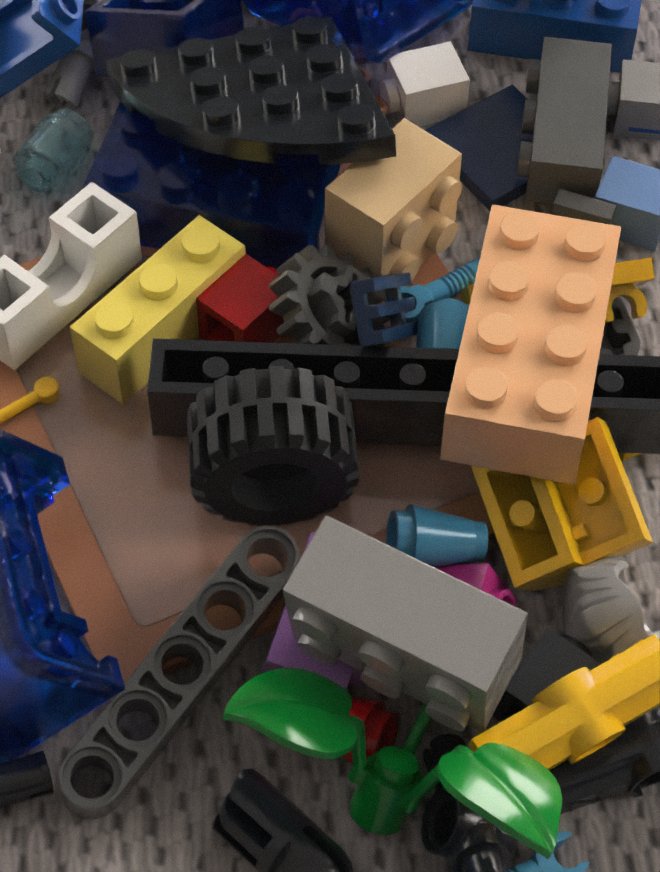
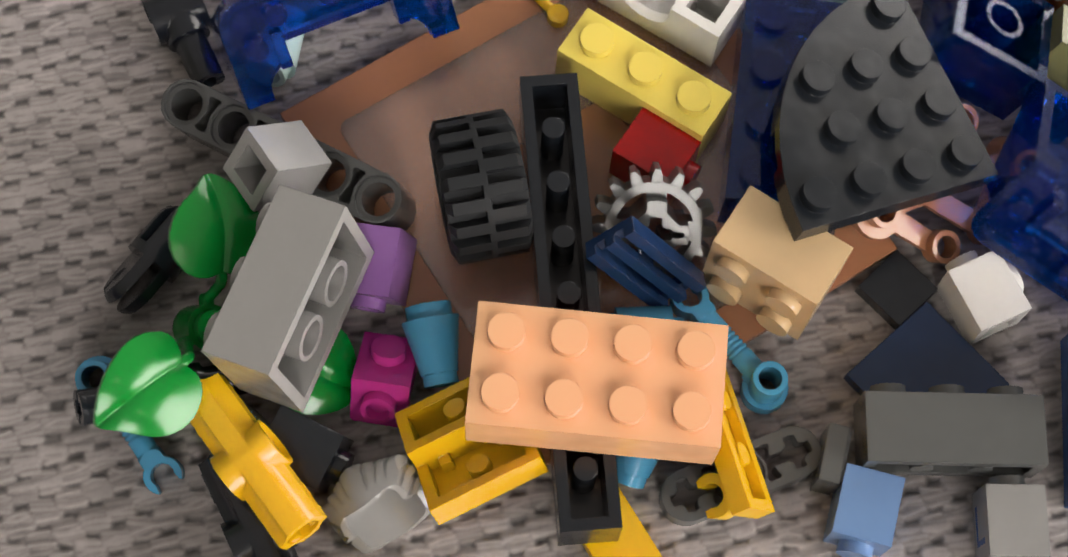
camera: 80 degrees right, 15 degrees up
none -> light grey brick [223,120,332,212]

